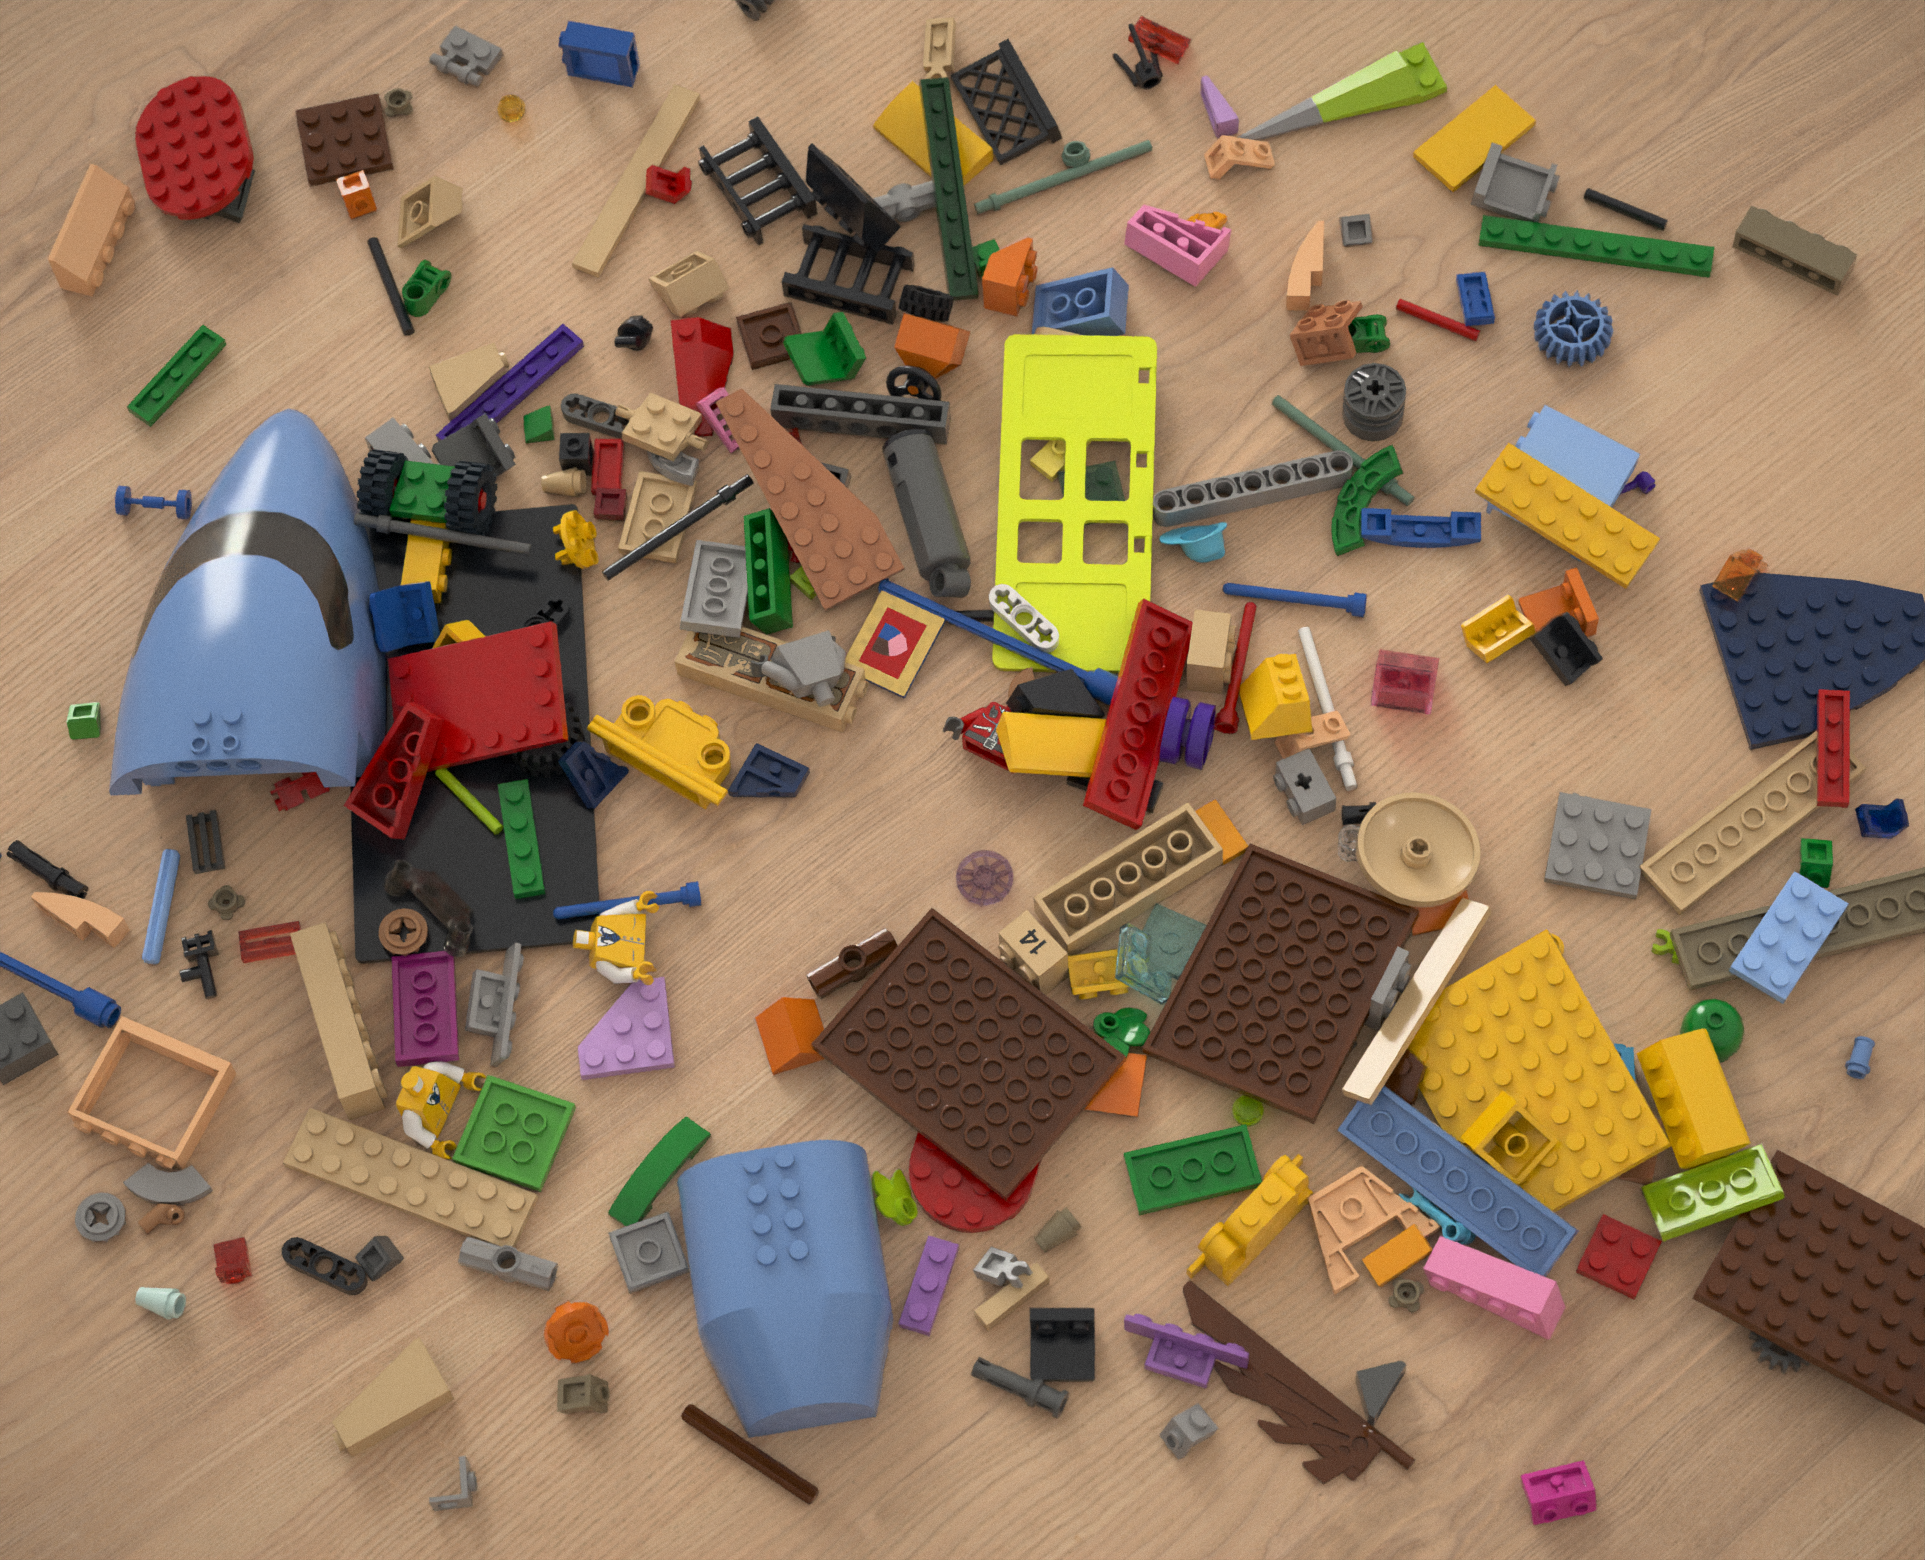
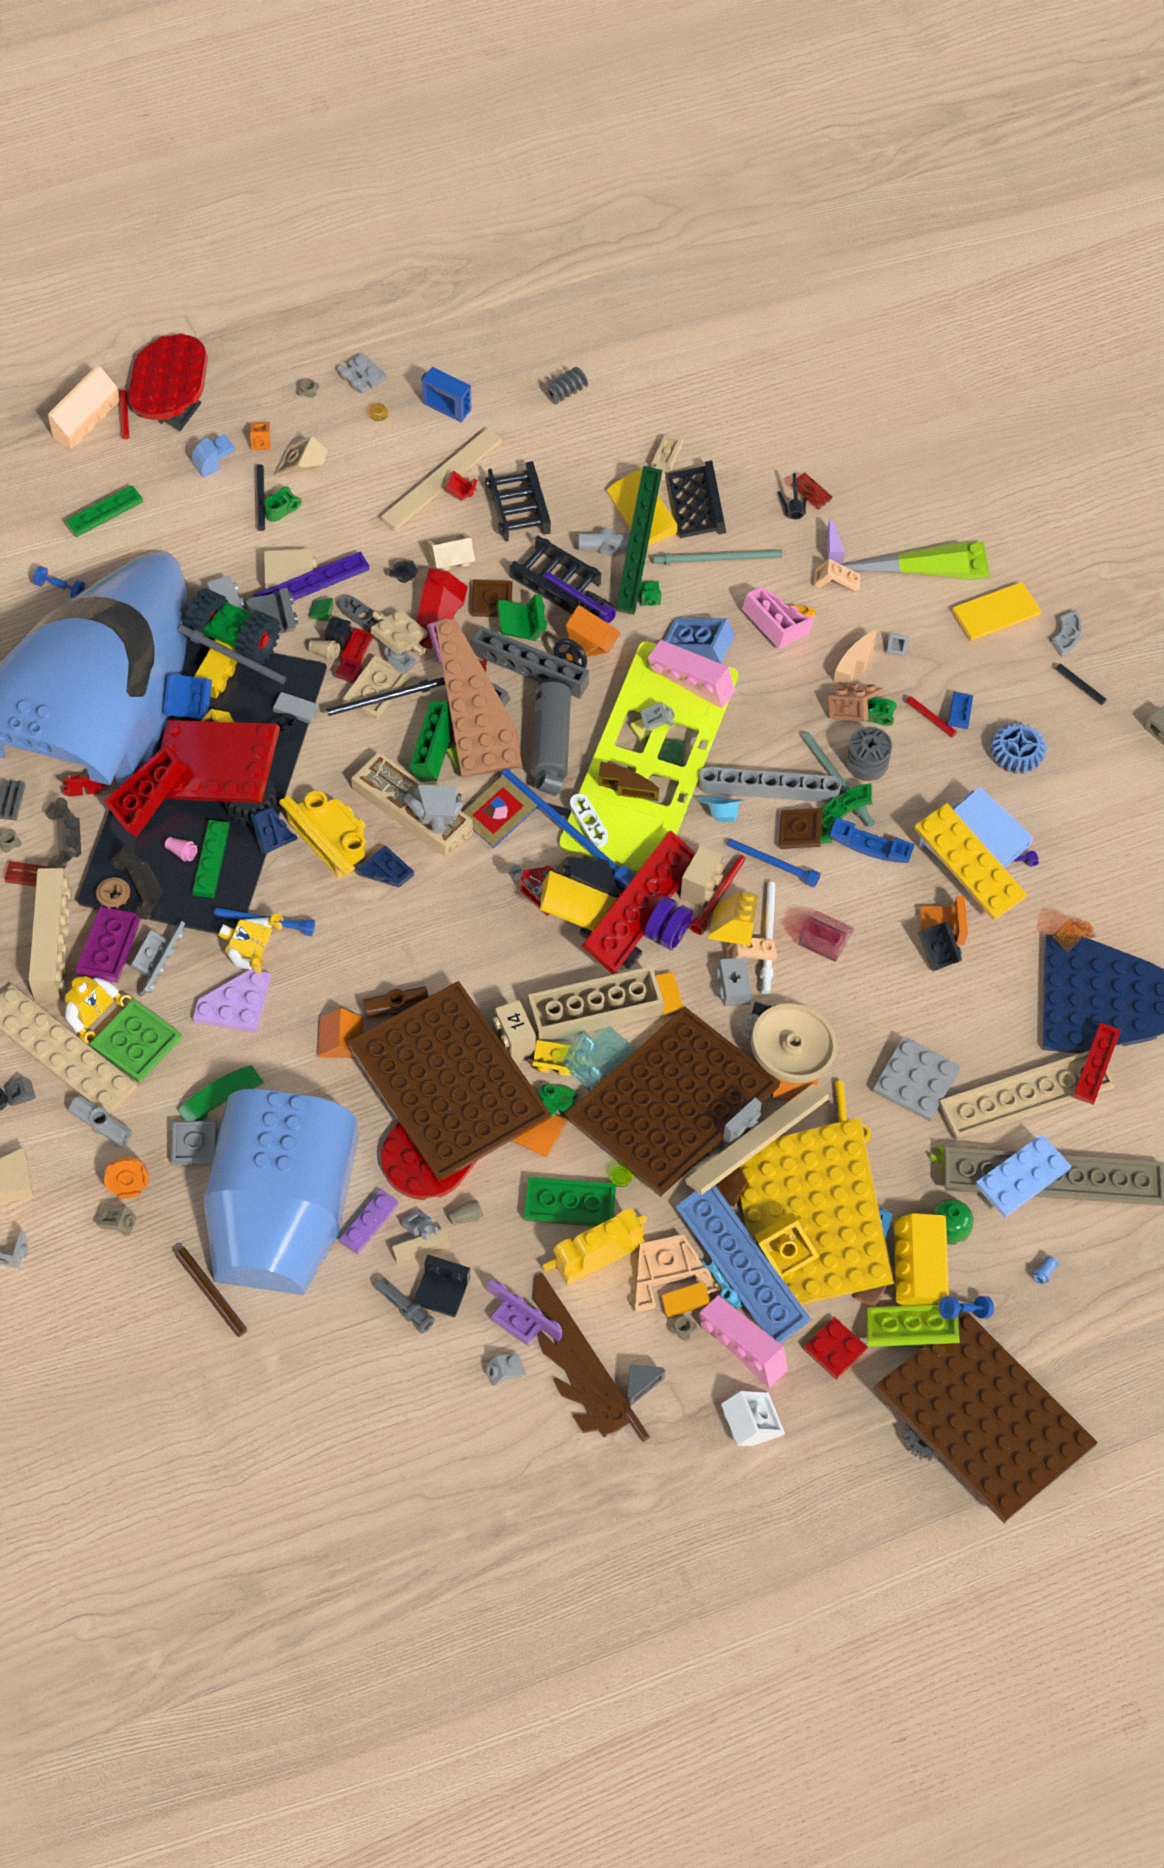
camera: 10 degrees right, 5 degrees down
reddish brown plate [295,93,394,187] -> none
lime bar [435,768,504,835] -> none
yellow plate [553,510,599,569] -> none
light grey plate [680,540,748,638] -> none
black slope [805,143,901,252] -> none
lime plate [872,1169,918,1226] -> none
wheel [956,850,1014,907] -> none
orange slope [982,237,1038,317] -> none
sand green plate [1062,141,1090,167] -> none
yellow bracket [1461,595,1536,663] -> none
light grey panel [1471,143,1560,223] -> none
green plate [1478,215,1715,278] -> none
dark pink bracket [1521,1460,1596,1525] -> none
green bracket [1799,838,1833,888] -> none
clear blue bracket [1855,798,1909,839] -> none
none -> clear smoke plate [45,798,81,869]
none -> red bar [119,390,130,440]
none -> bright pink cone [165,837,197,861]
none -> medium blue brick [192,434,235,478]
none -> light grey tile [273,692,319,724]
none -> dark purple piece [544,572,616,623]
none -> reddish brown slope [598,762,659,801]
none -> light grey bracket [640,701,675,731]
none -> bright pink wedge [648,640,735,709]
none -> white slope [721,1391,785,1446]
none -> reddish brown tile [779,808,823,849]
none -> yellow bar [835,1080,847,1122]
none -> blue wheel [939,1296,994,1319]
none -> light grey tile [1051,610,1082,657]

